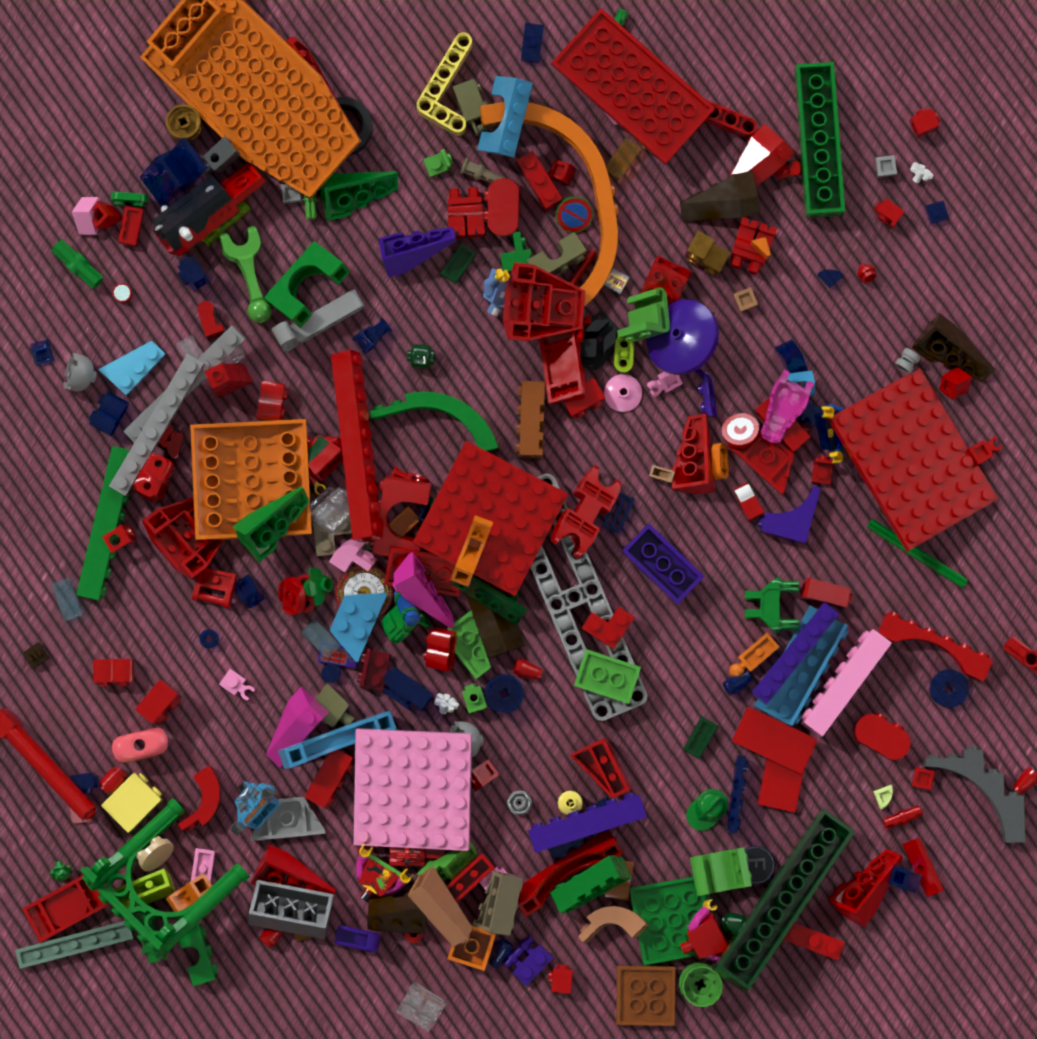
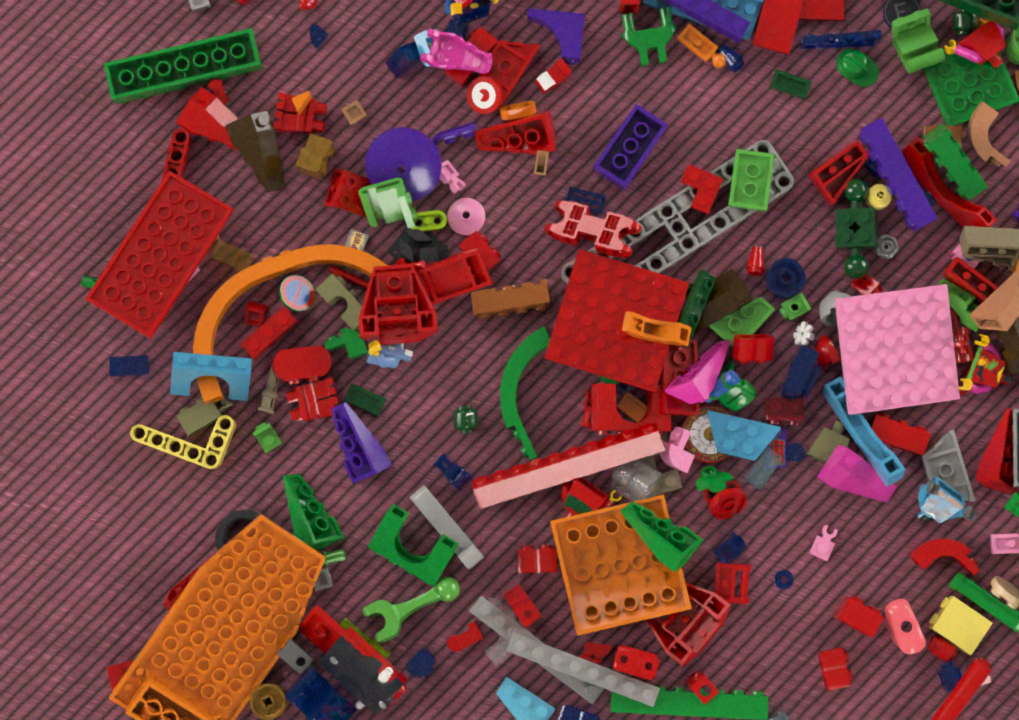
camera: 95 degrees left, 0 degrees up
red bracket [811,456,834,485] -> none
none -> red brick [814,335,841,370]
none -> dark green brick [836,179,878,279]

